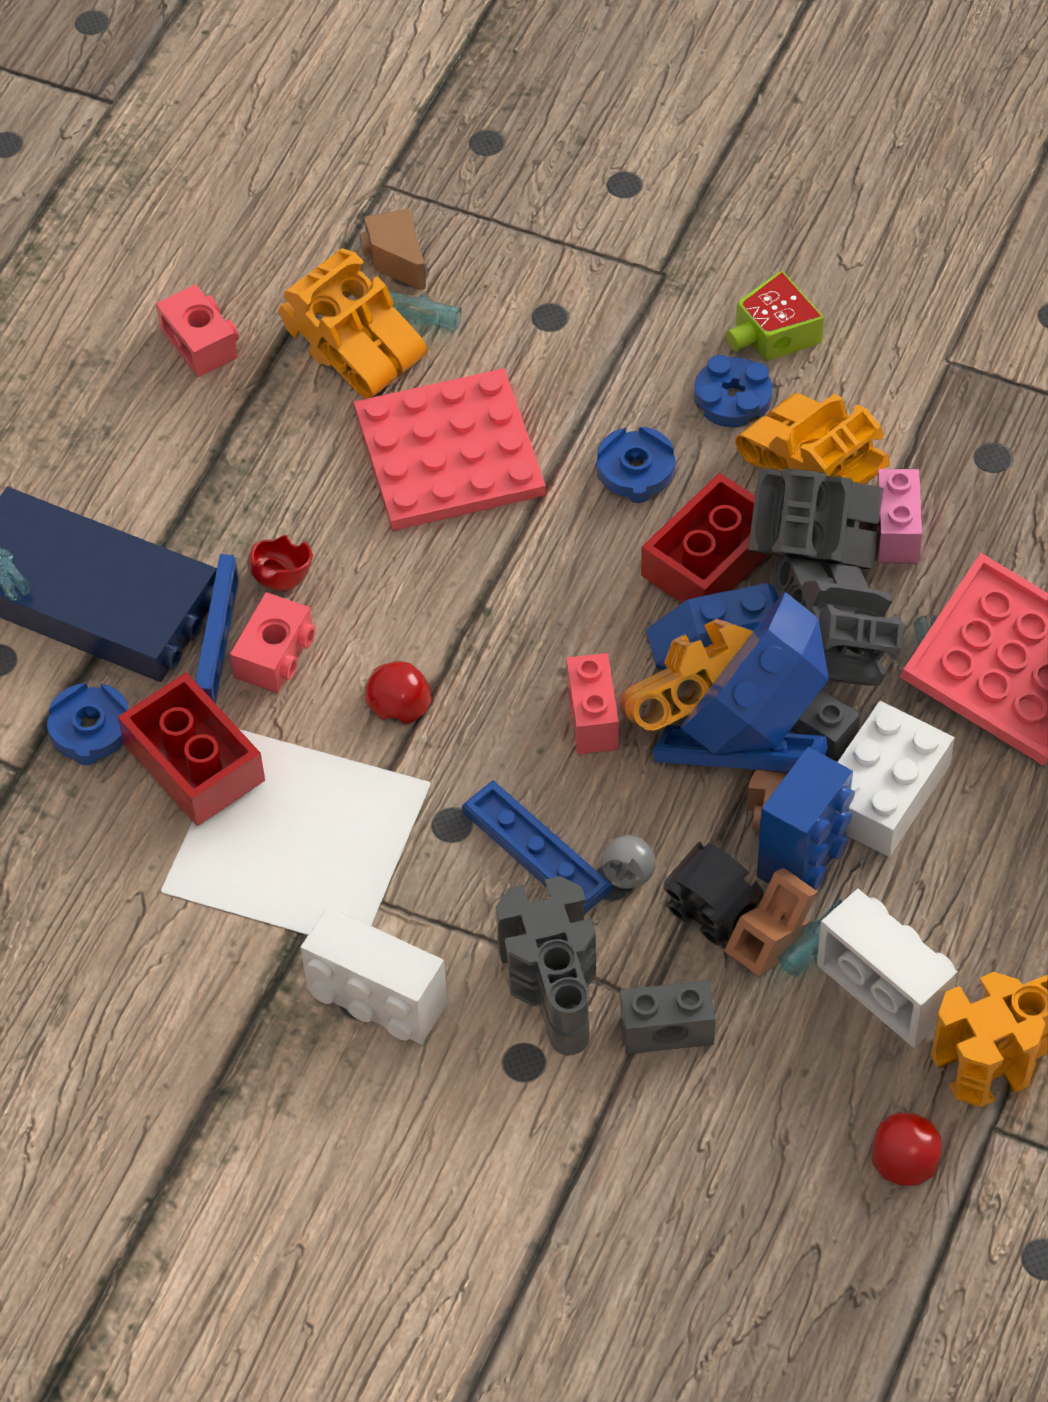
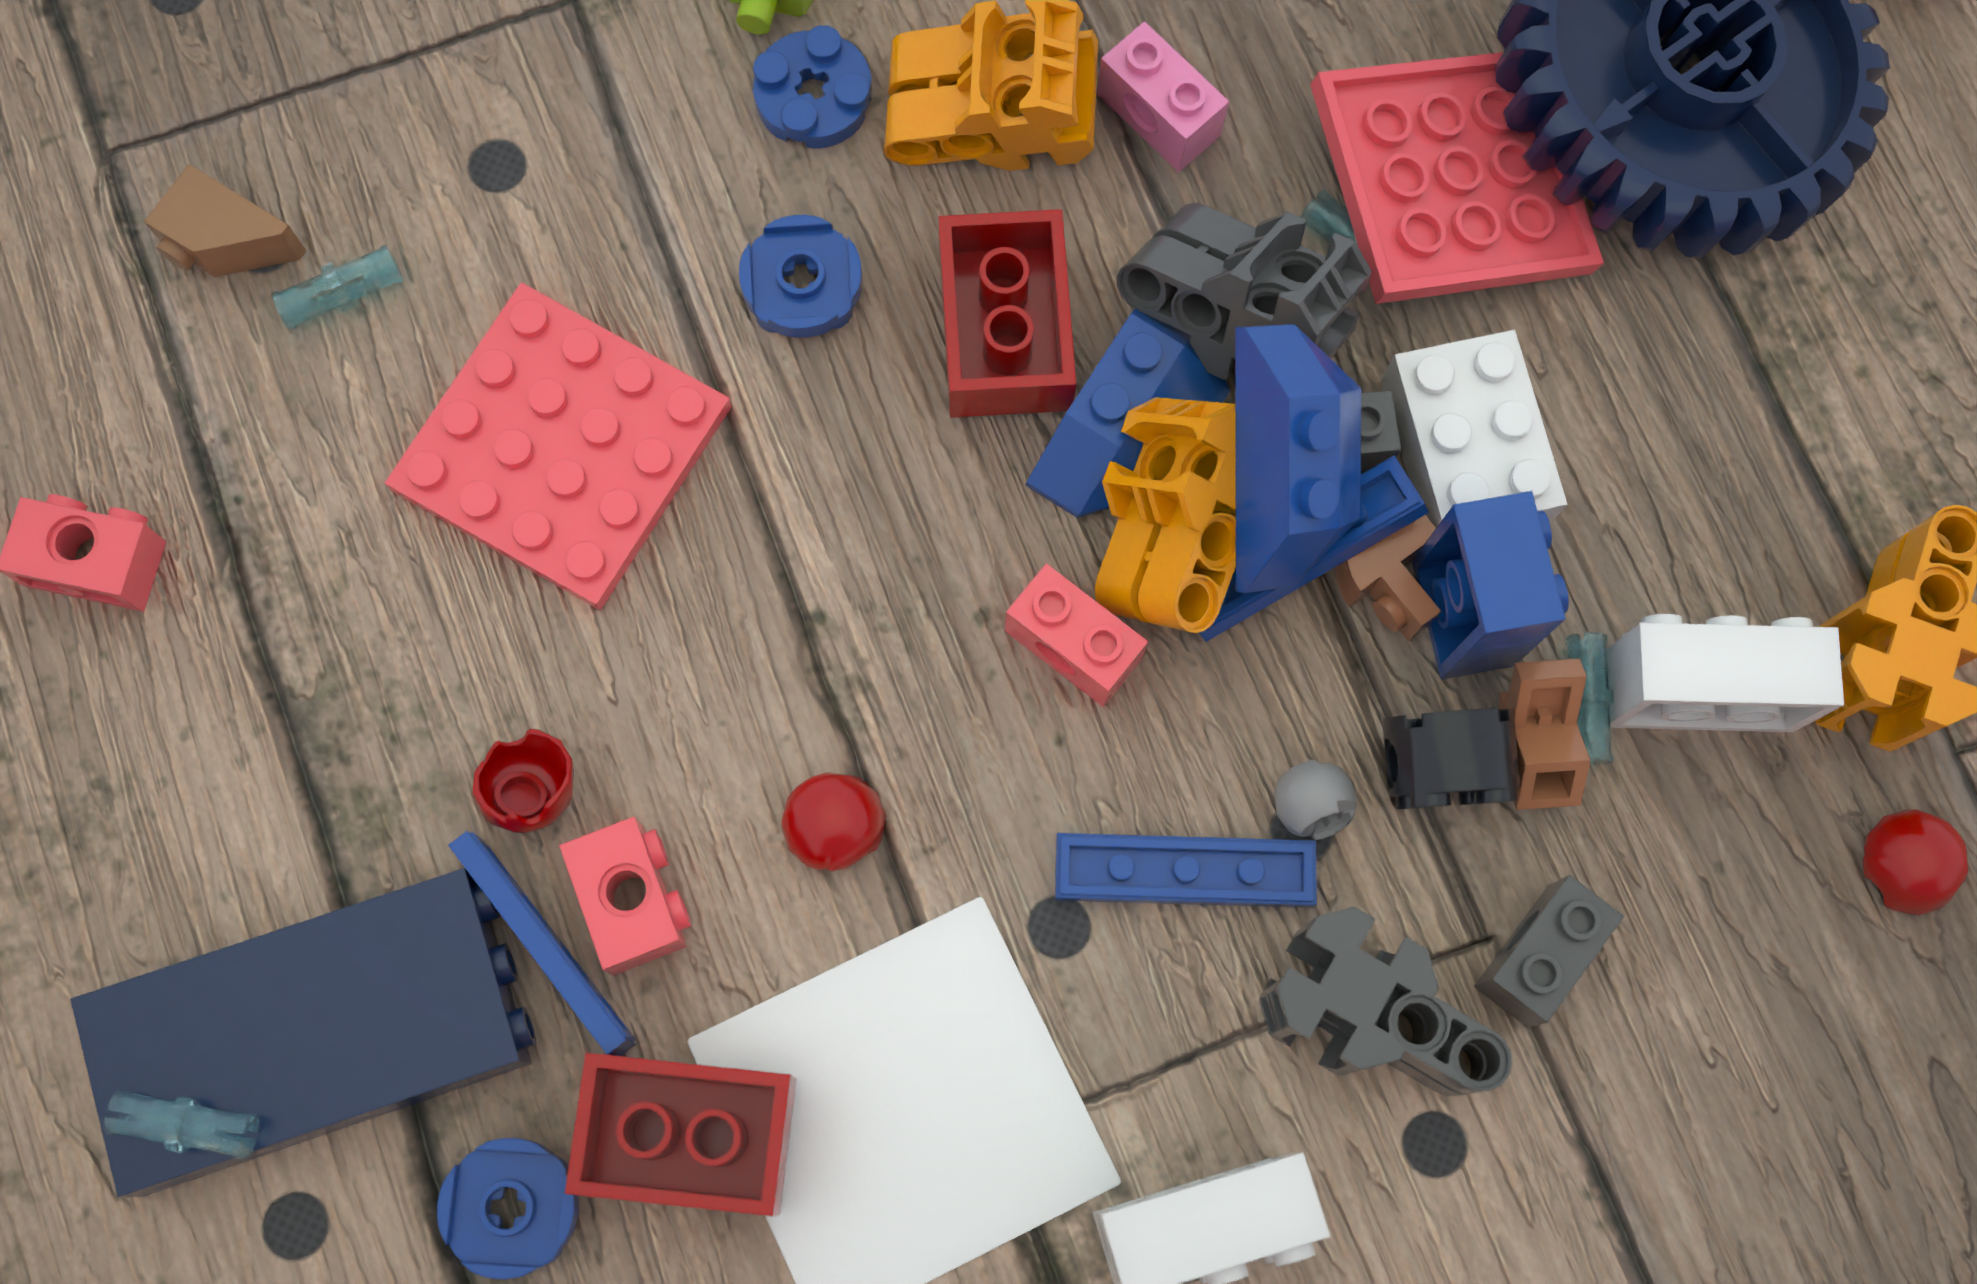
camera: 50 degrees left, 20 degrees up
light orange connector [278,248,428,399] -> none
dark grey connector [748,468,884,569] -> none

